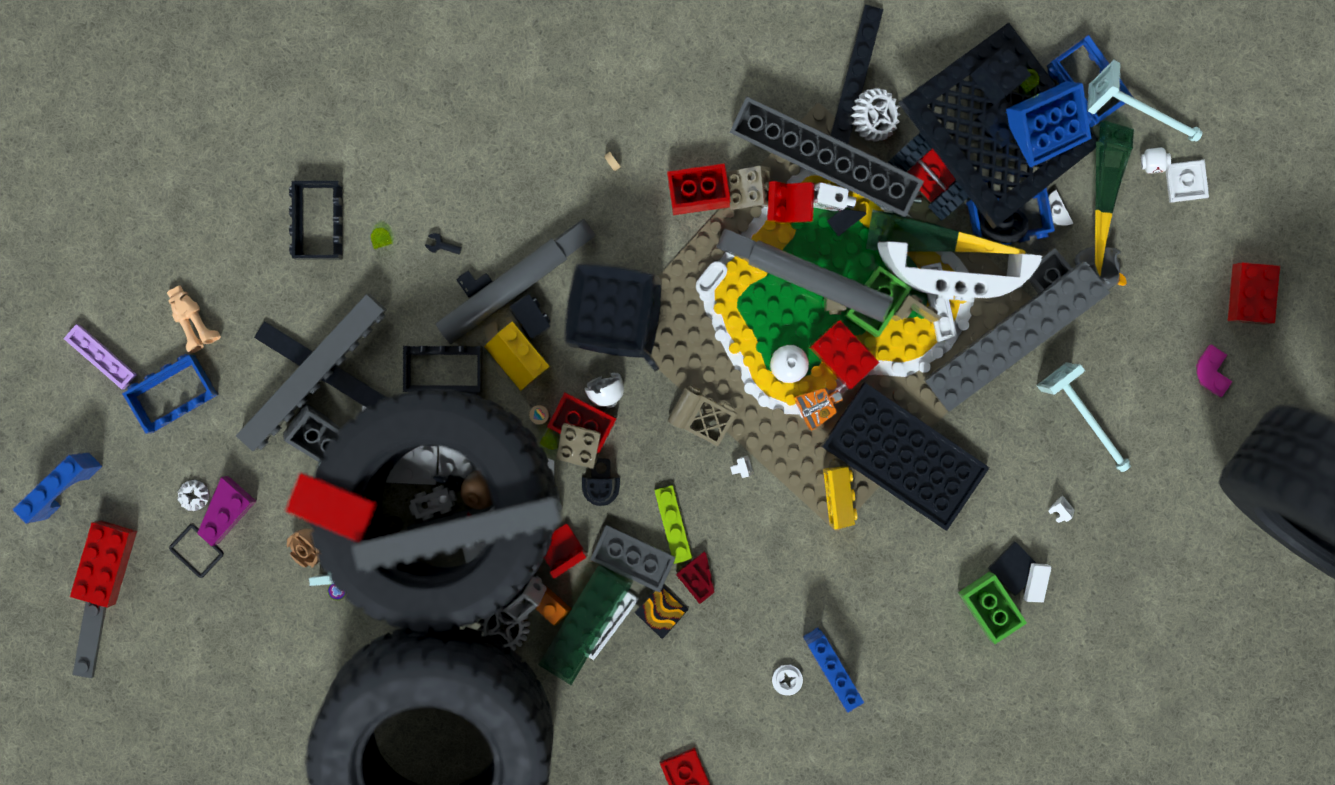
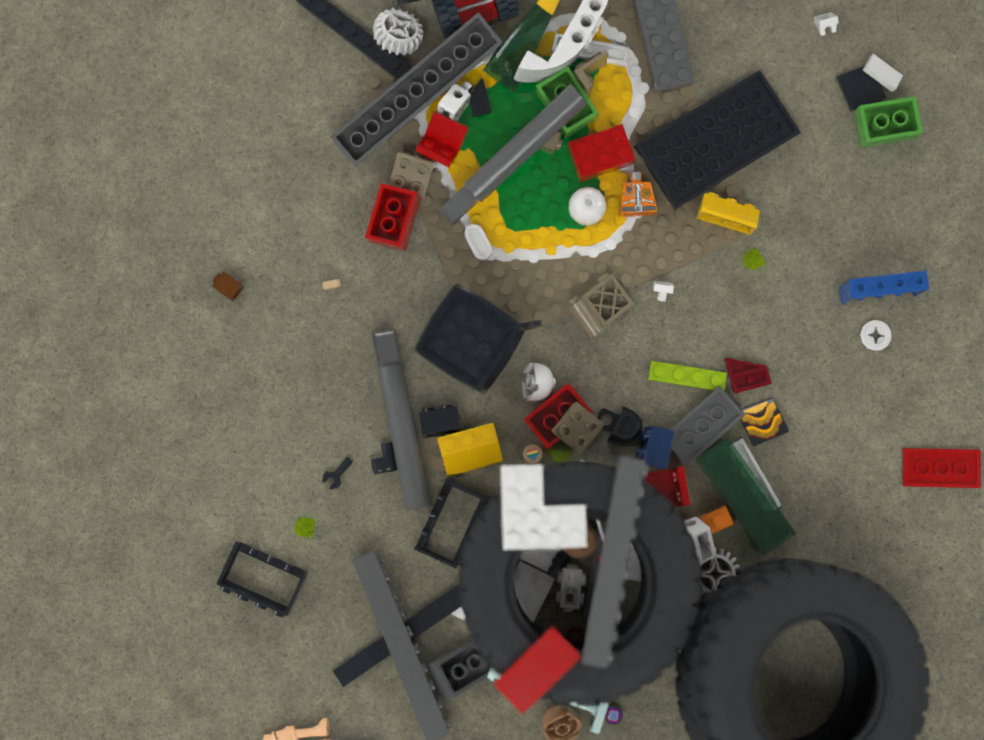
camera: 65 degrees left, 5 degrees down
none -> reddish brown brick [212,271,244,302]
none -> white plate [501,465,587,550]
none -> dark blue slope [635,426,674,469]
none -> clear neon green tile [743,248,766,270]

